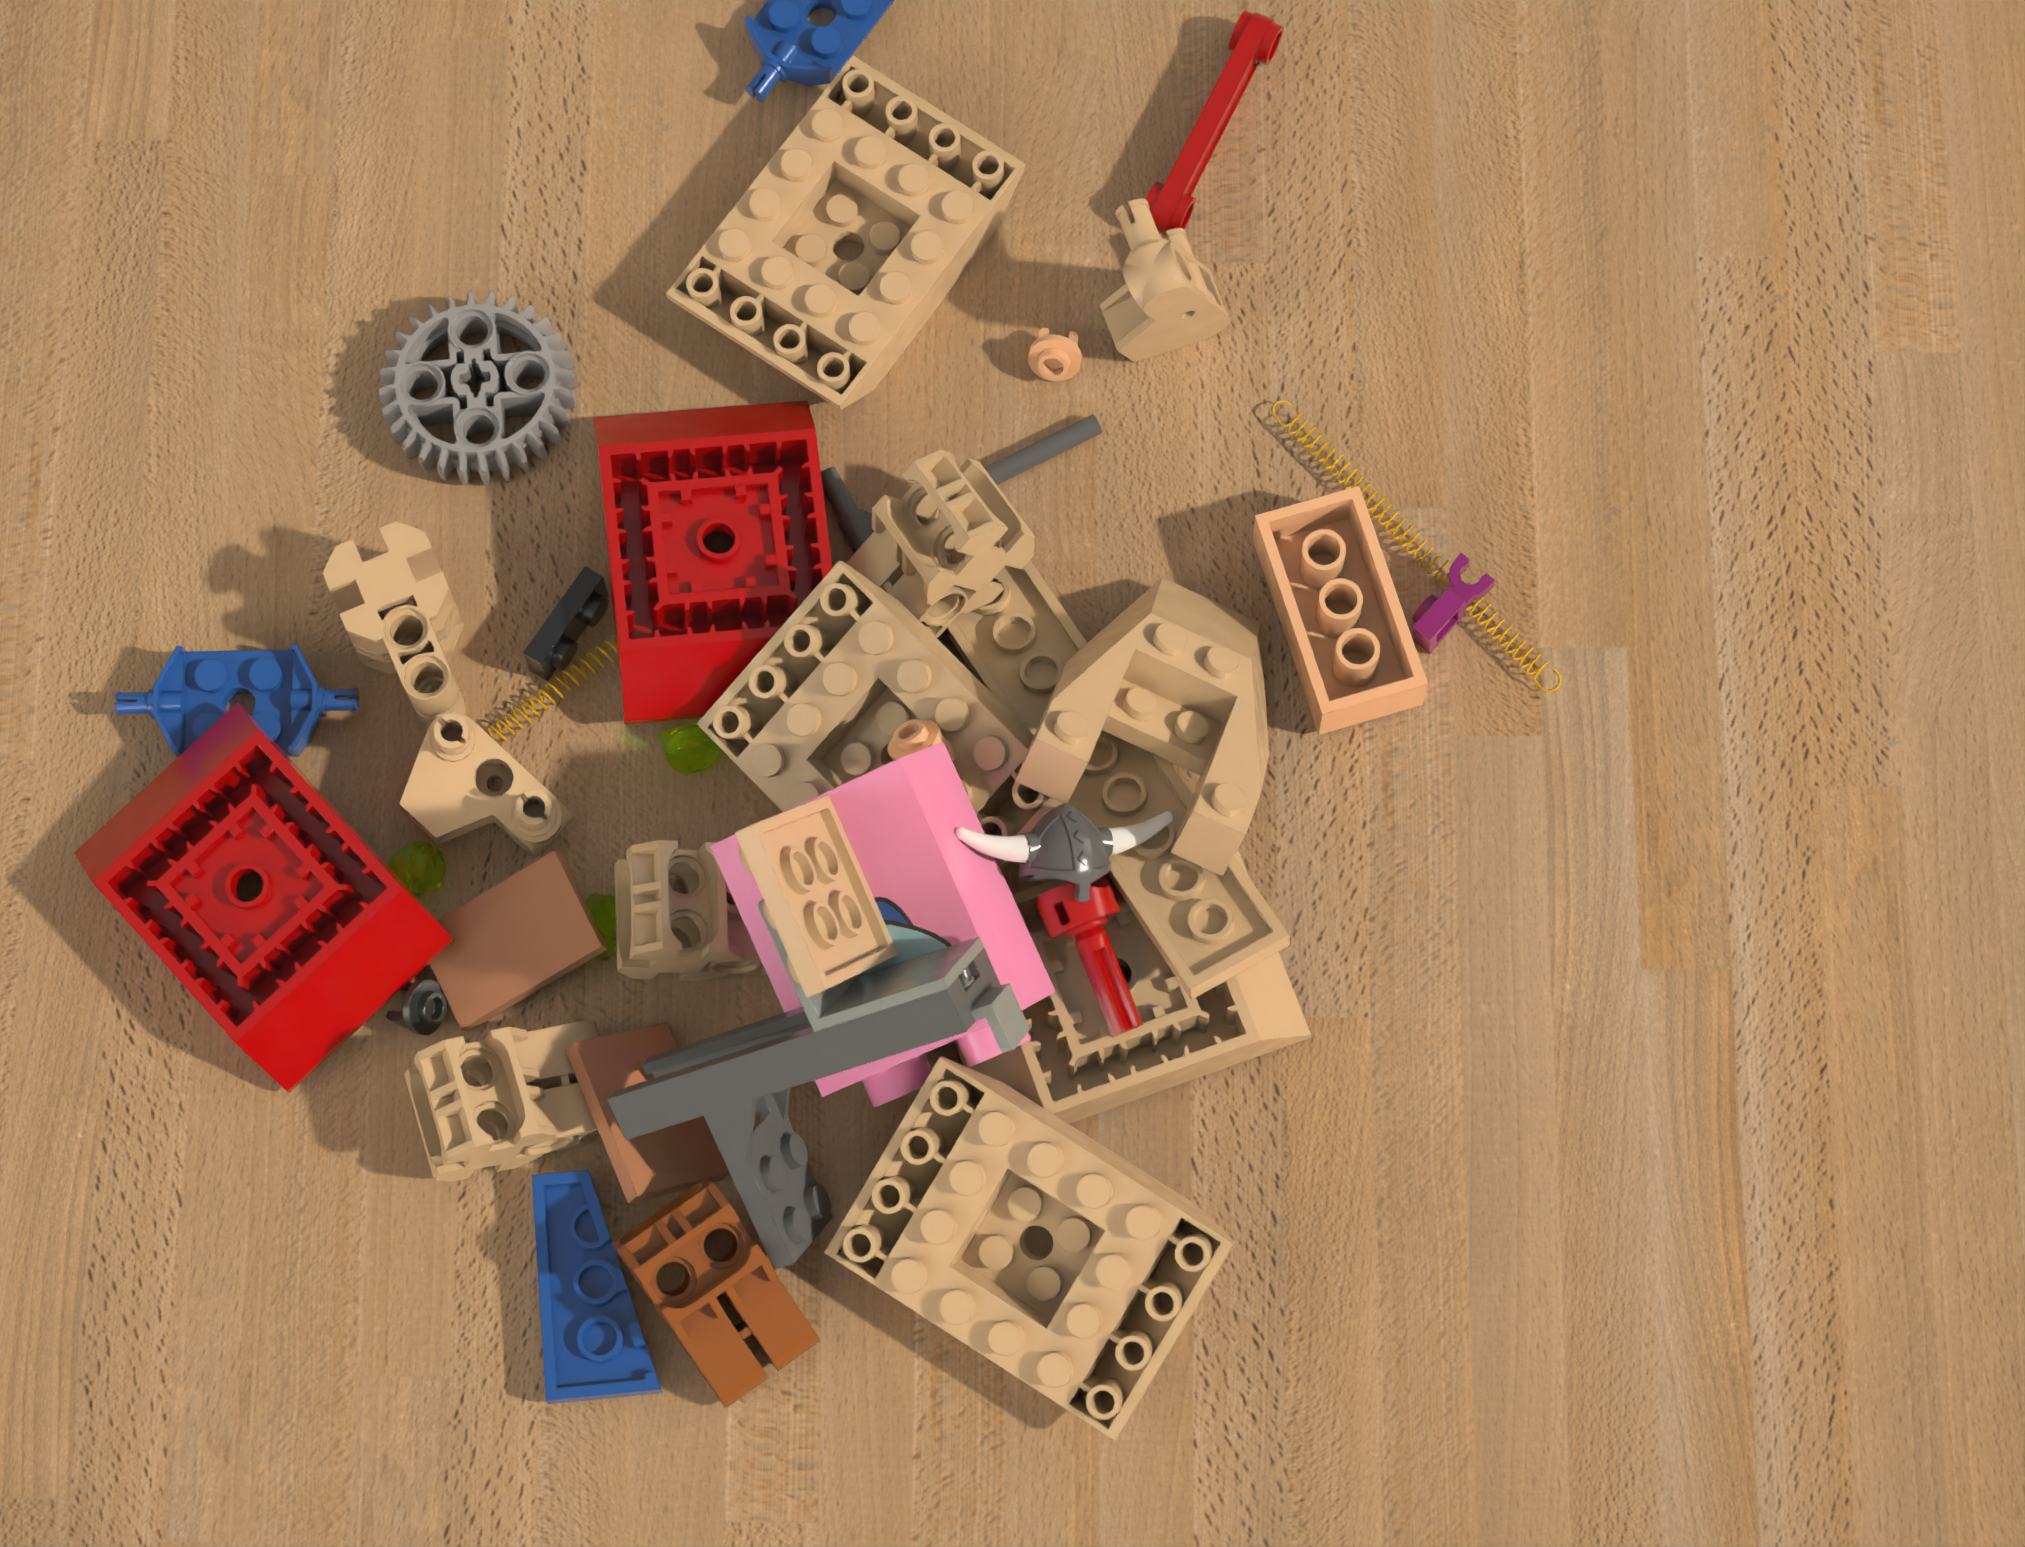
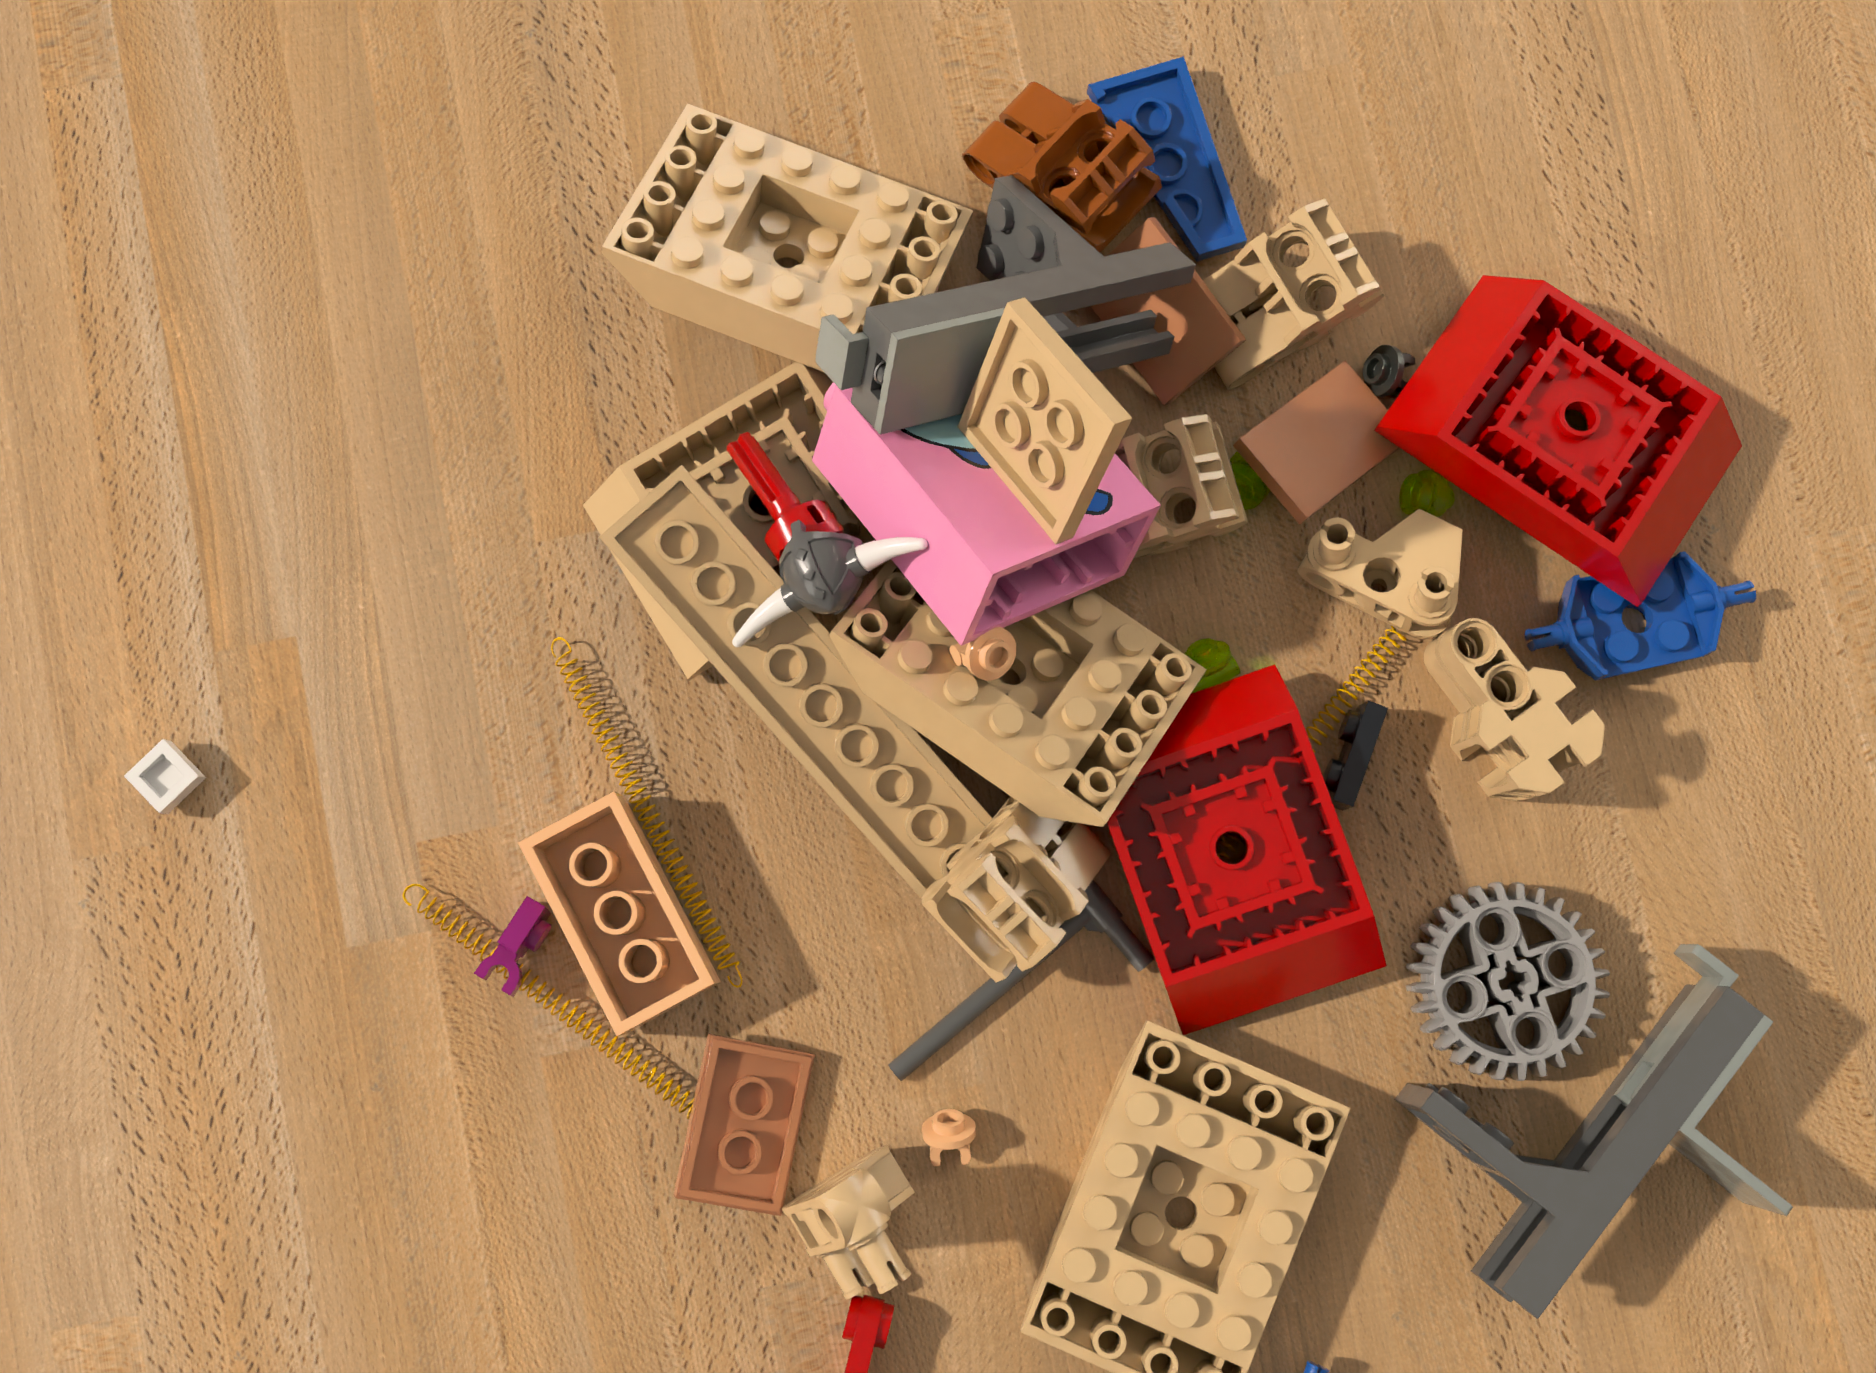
camera: 165 degrees right, 10 degrees up
tan wedge [1015,577,1269,876] -> none
none -> white plate [124,739,206,815]
none -> yellow piece [551,637,743,988]
none -> nougat tile [673,1033,815,1216]
none -> dark grey piece [1394,944,1793,1319]

